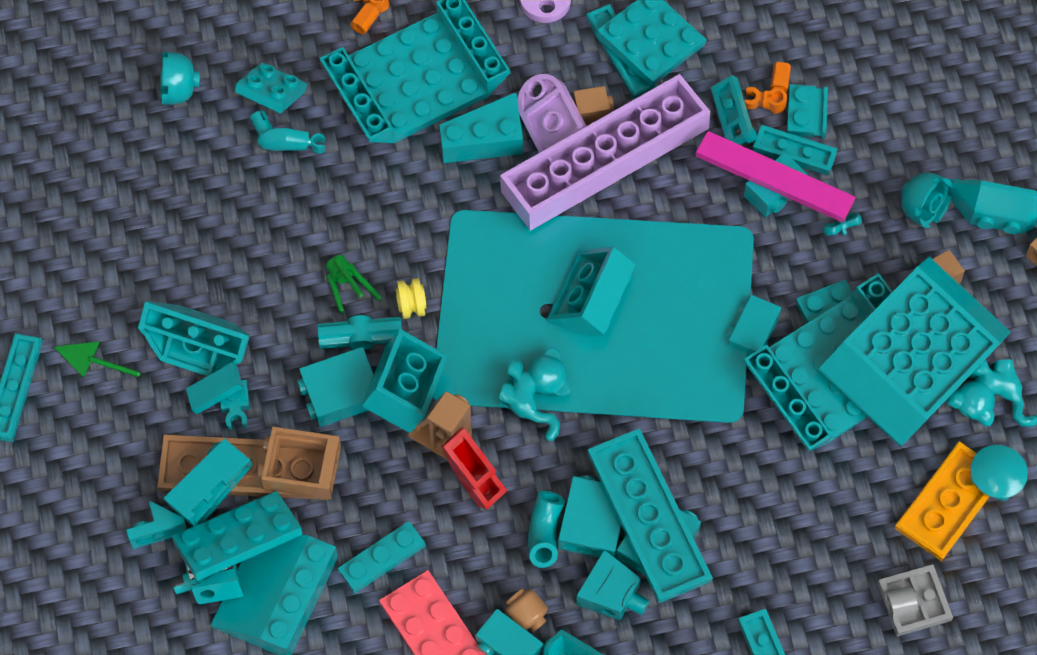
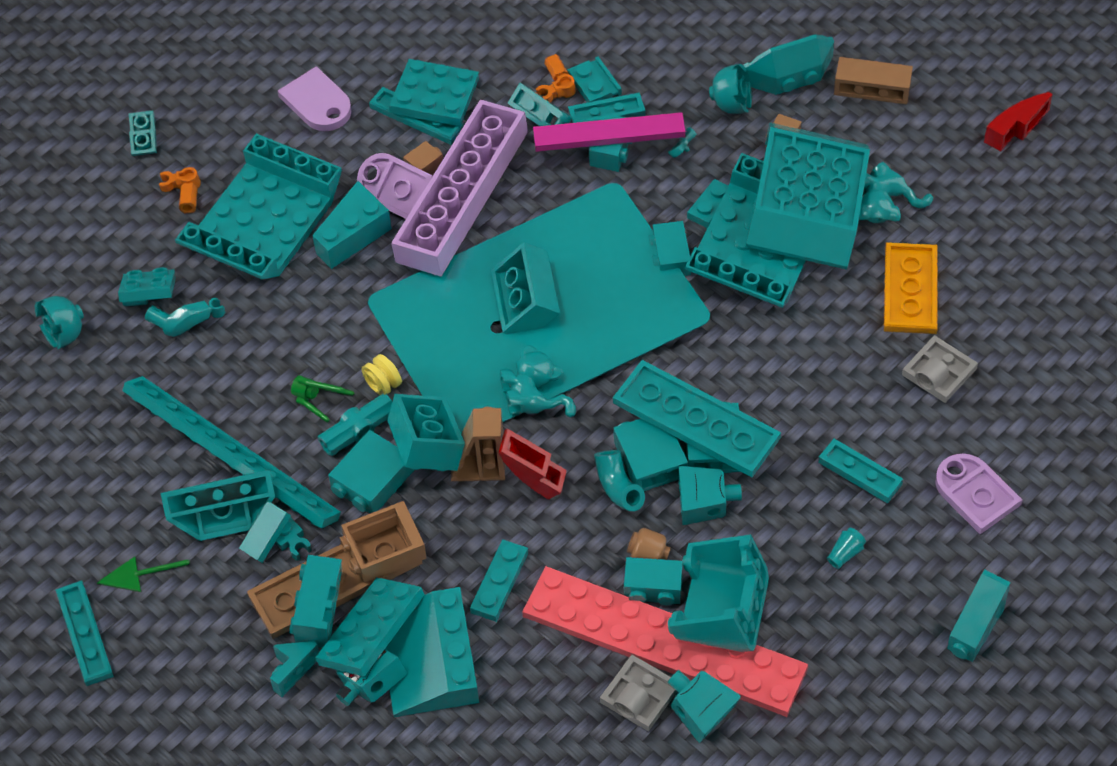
camera: 30 degrees left, 10 degrees down
teal dish [970,445,1028,501] -> none
none -> teal plate [122,376,341,528]

